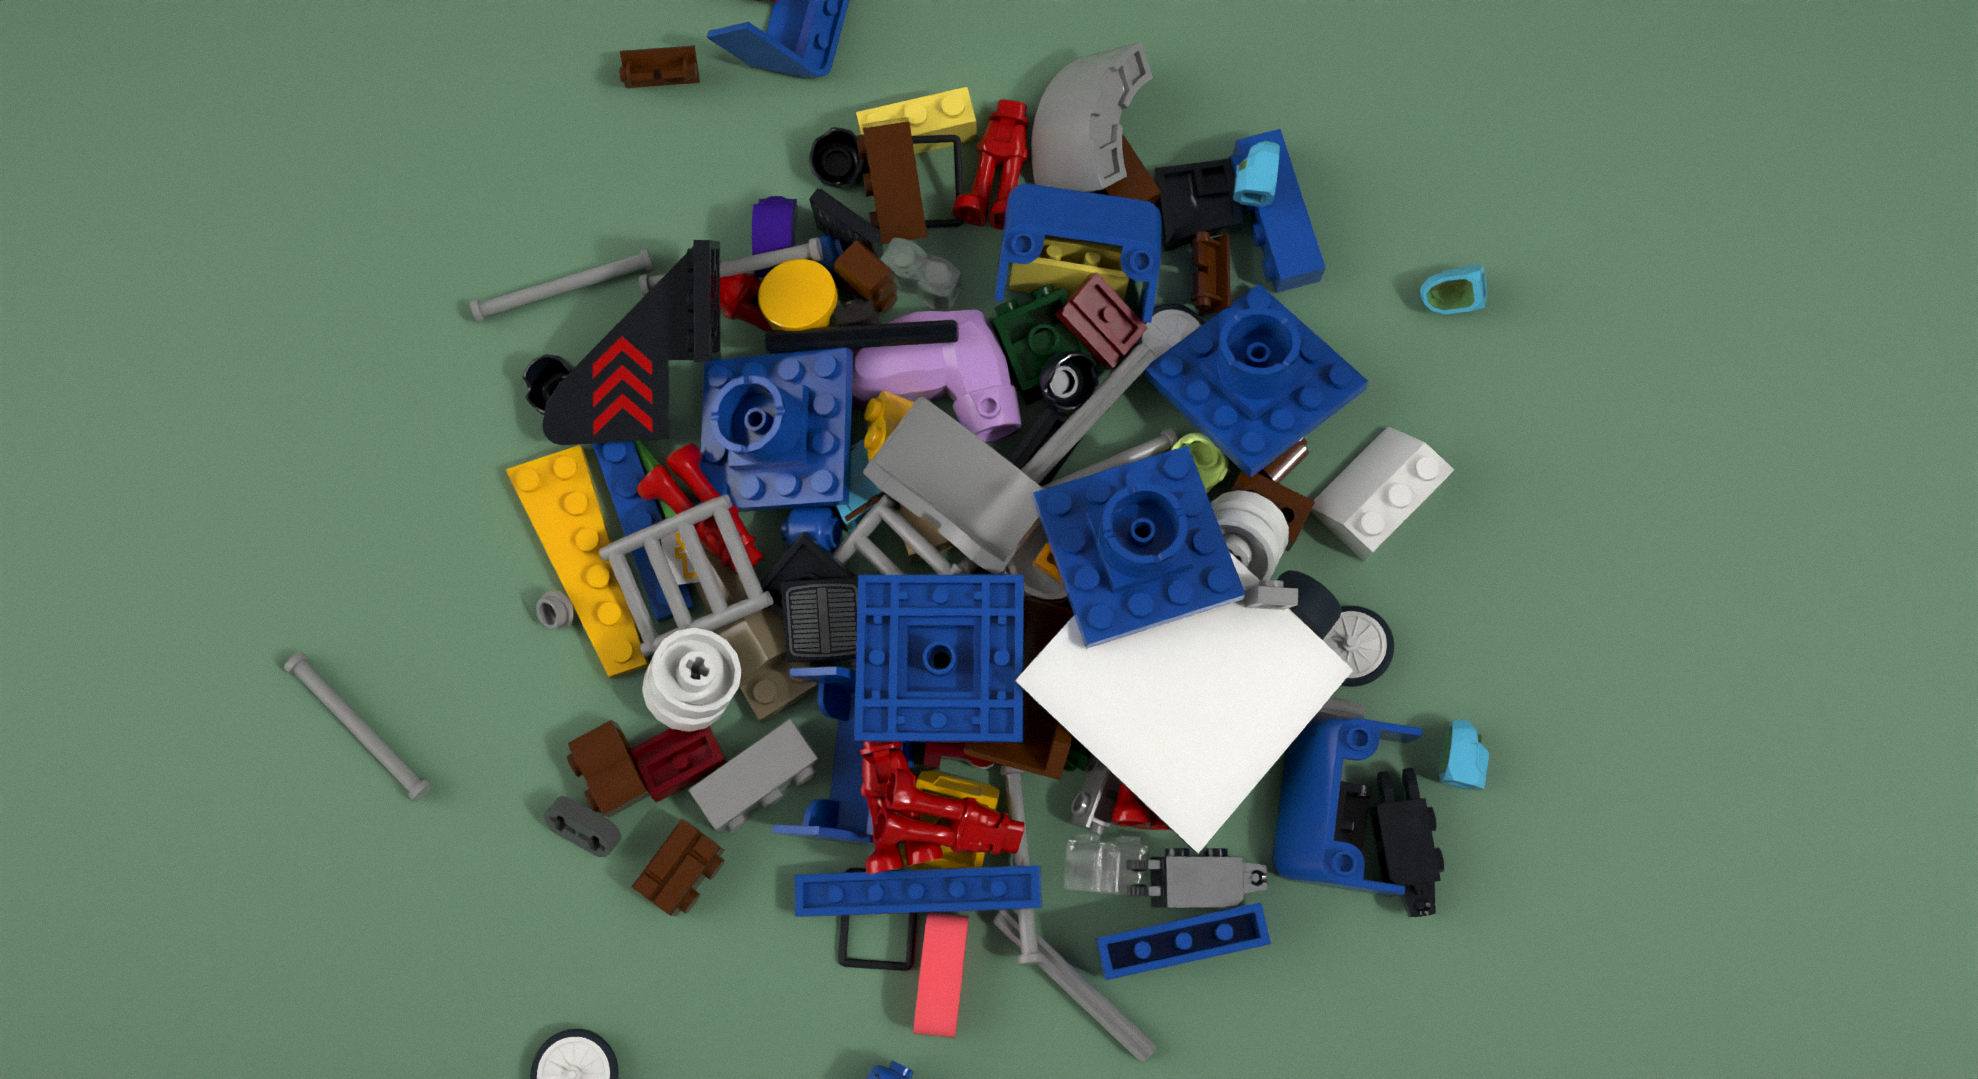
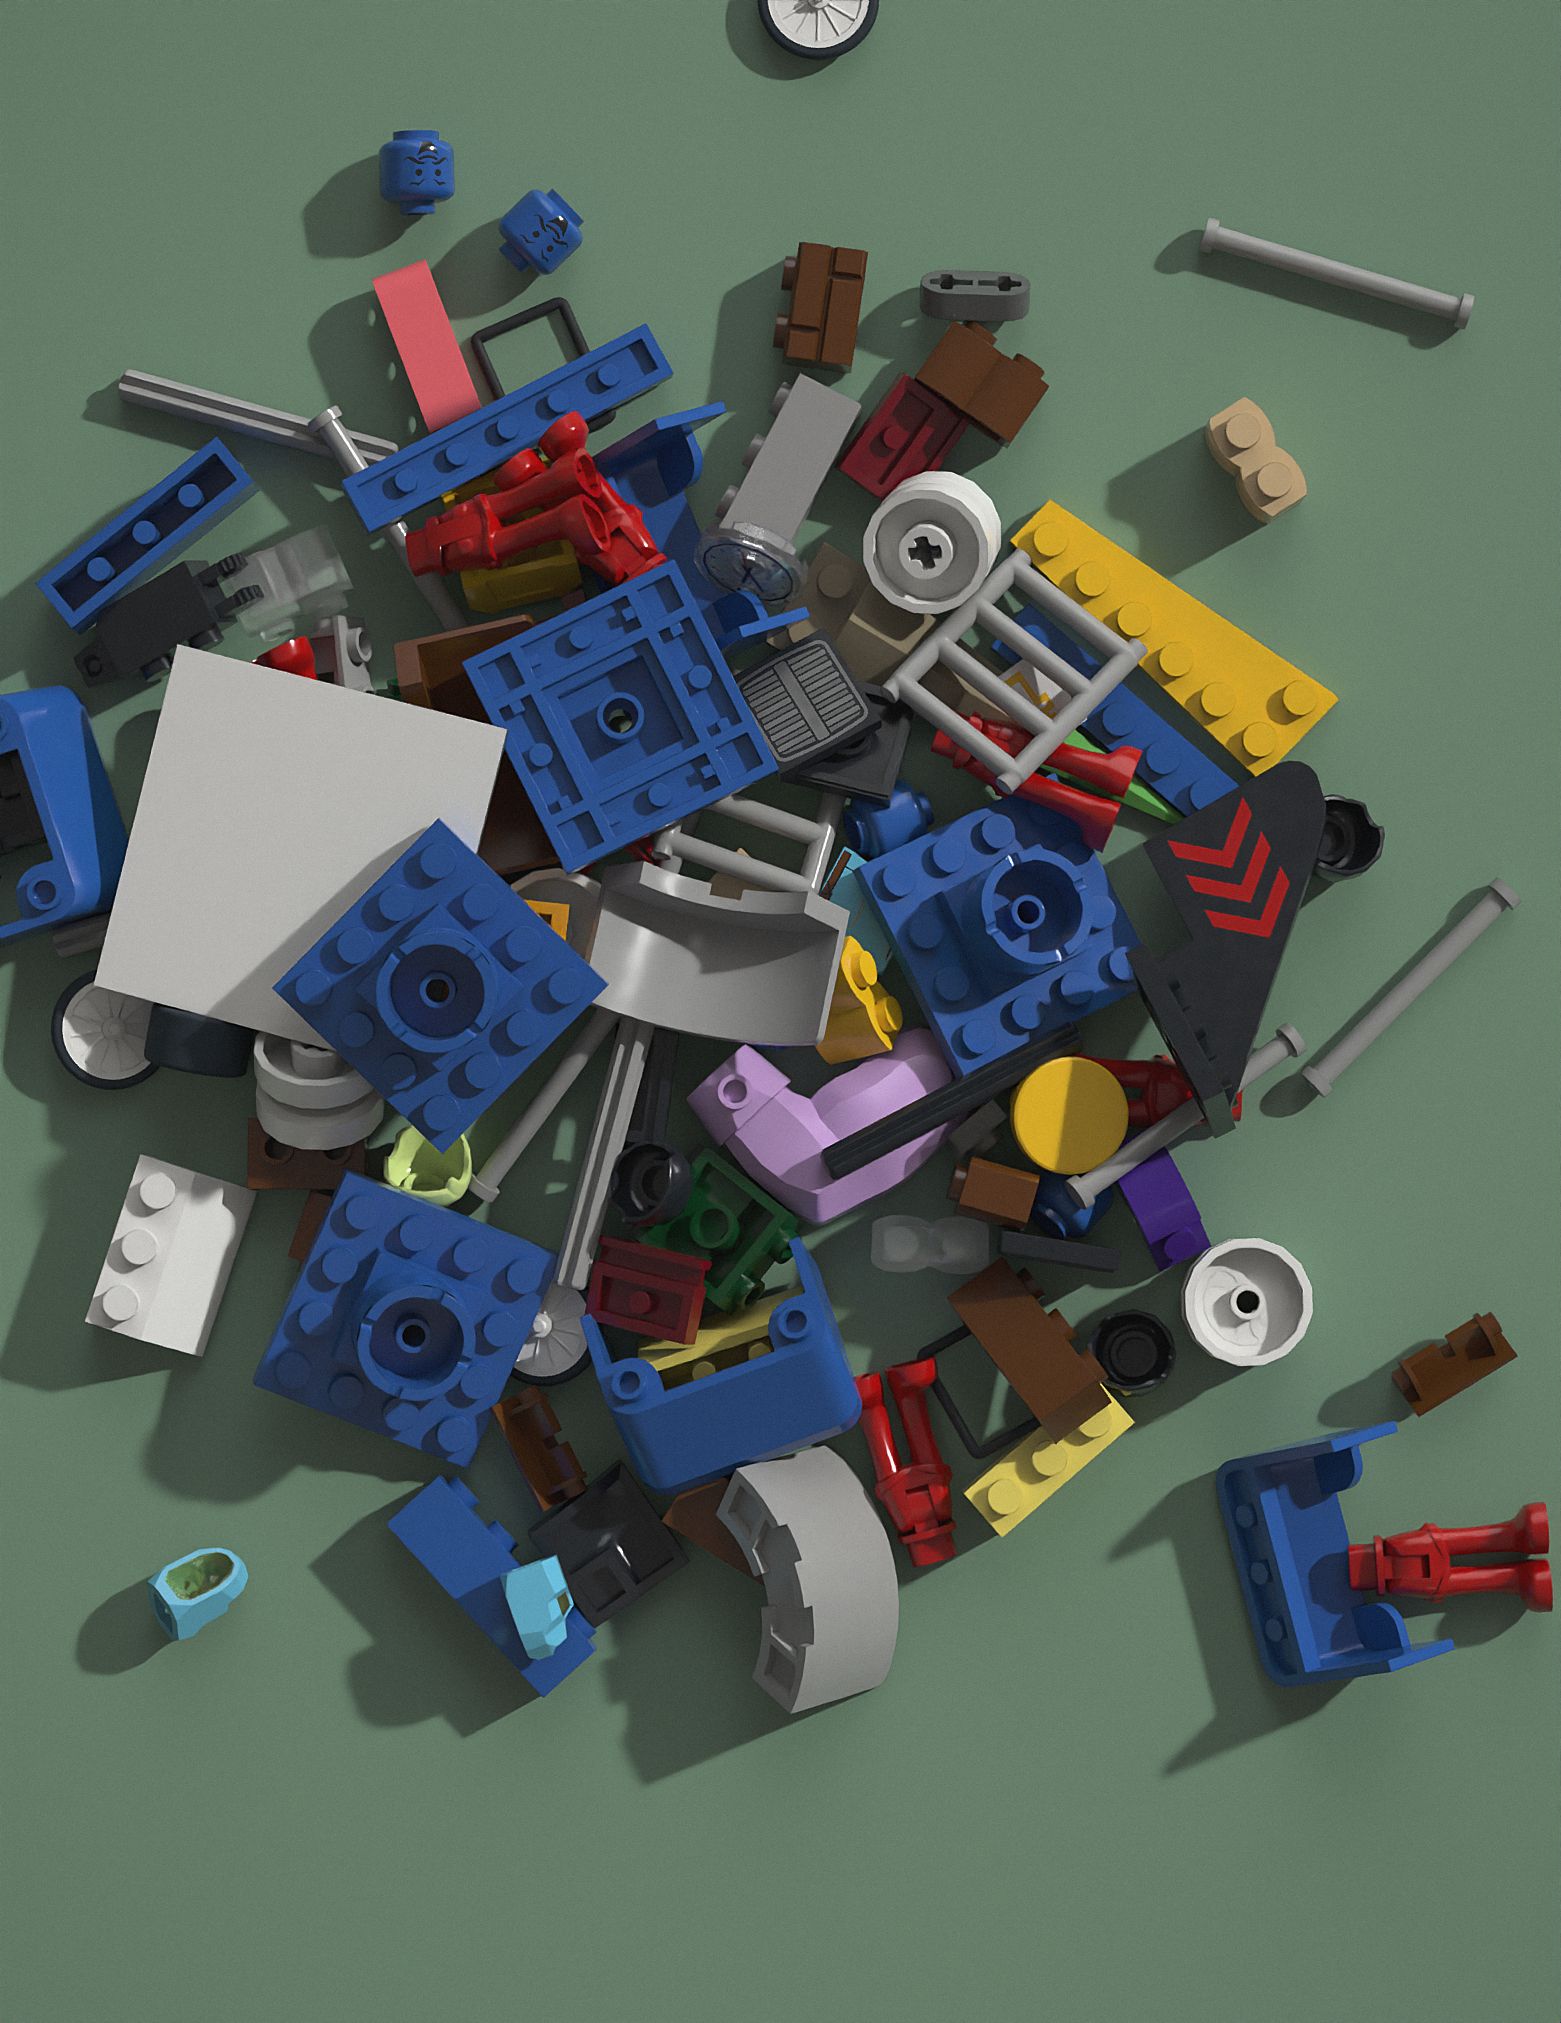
camera: 150 degrees right, 10 degrees up
light grey plate [536,590,573,629] -> none
light grey plate [1245,580,1298,610] -> none
none -> blue head [498,188,584,275]
none -> clear tile [694,521,809,607]
none -> white wheel [1179,1238,1313,1366]
none -> tan brick [1205,397,1307,525]

